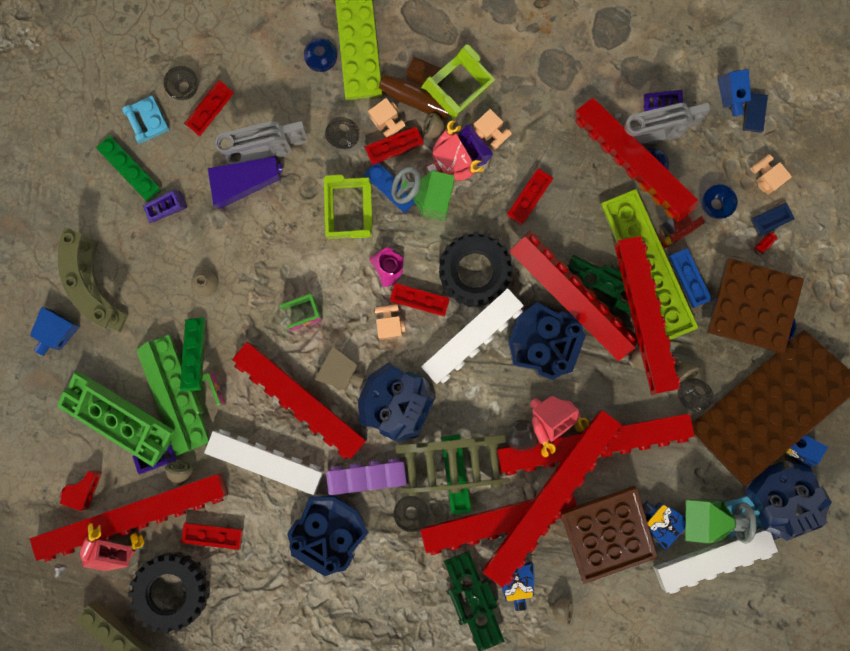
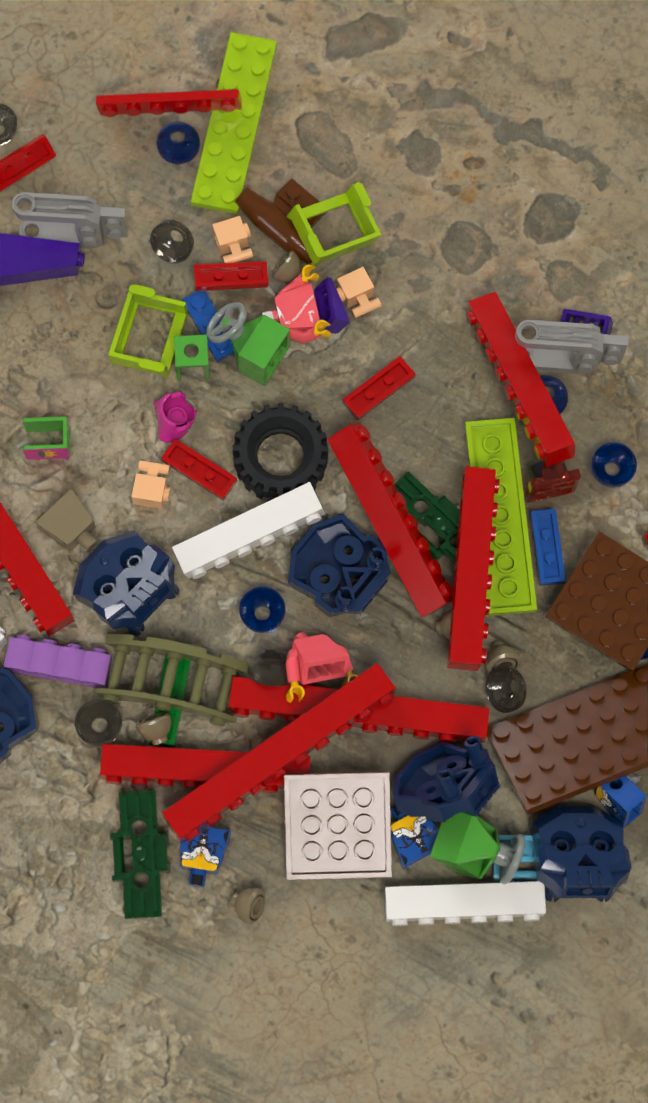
camera: 10 degrees right, 10 degrees down
none -> red plate [96,89,242,117]
none -> dark tan brick [136,712,171,745]
none -> bright green piece [174,334,210,381]
none -> clear blue piece [239,587,285,633]
none -> dark blue brick [393,736,500,823]

